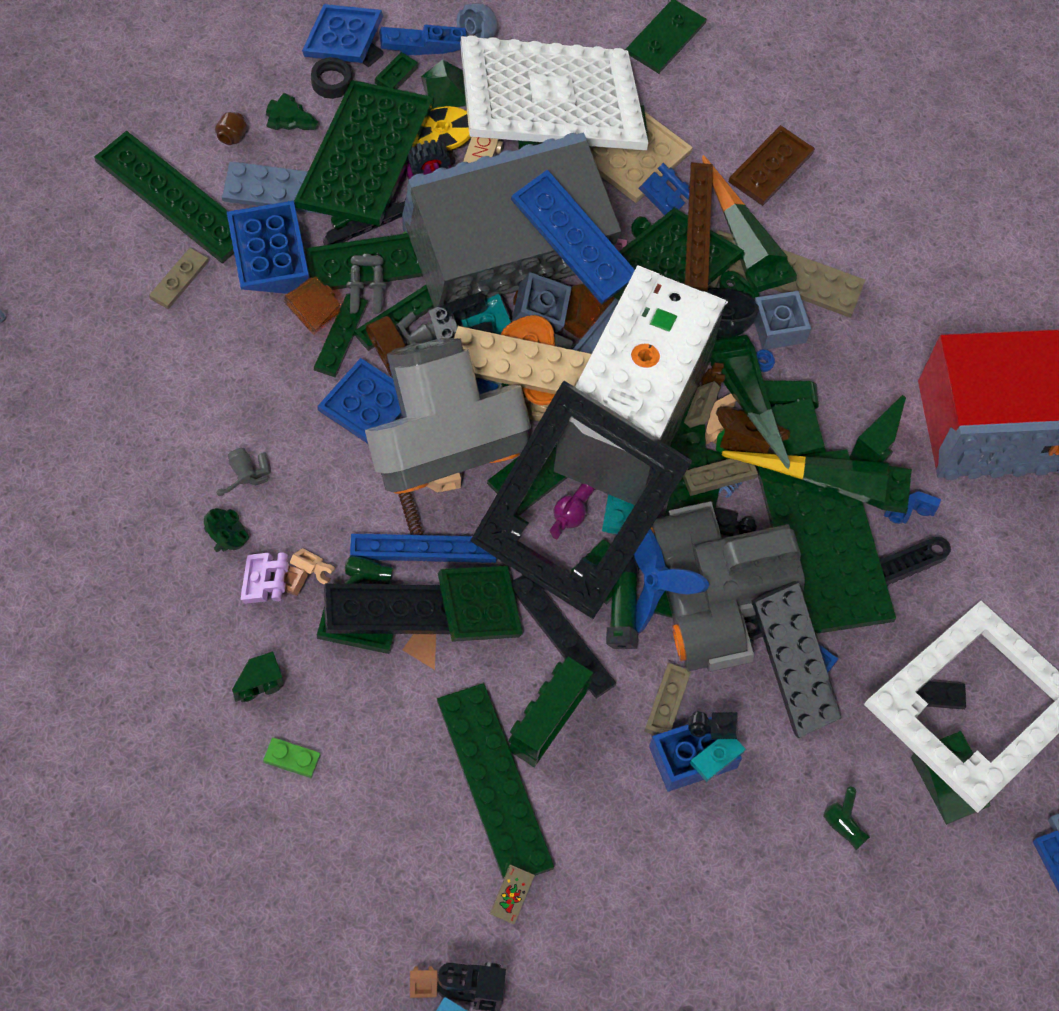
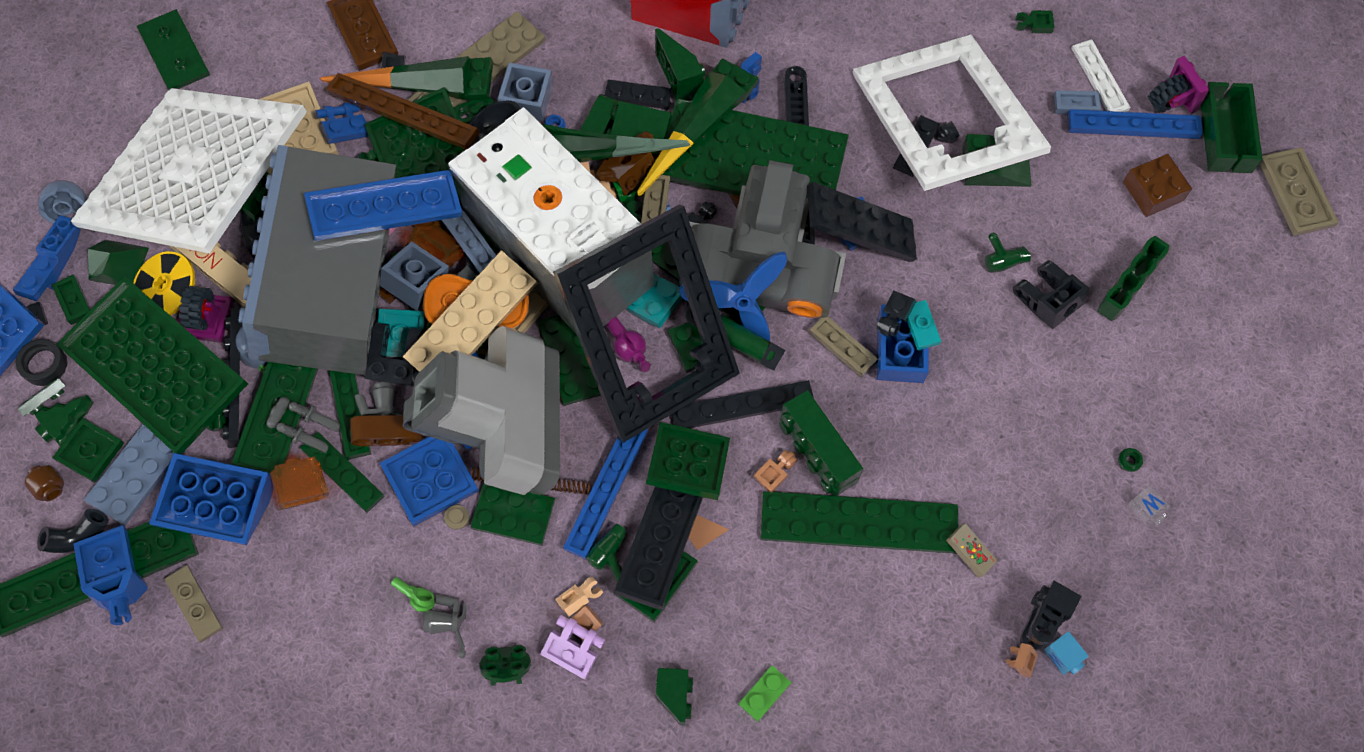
camera: 60 degrees left, 5 degrees up
none -> plate [18,377,66,416]
none -> black cylinder [37,509,109,553]
none -> dark green plate [52,418,124,483]
none -> blue plate [73,525,148,625]
none -> black plate [381,51,406,68]
none -> bright green plate [391,577,435,612]
none -> dark tan plate [444,505,469,530]
none -> dark green plate [471,484,555,546]
none -> black plate [605,79,672,110]
none -> nougat plate [753,450,798,493]
none -> black plate [936,121,960,143]
none -> black brick [1012,260,1089,329]
none -> dark green brick [1098,236,1169,321]
none -> reddish brown brick [1123,153,1192,217]

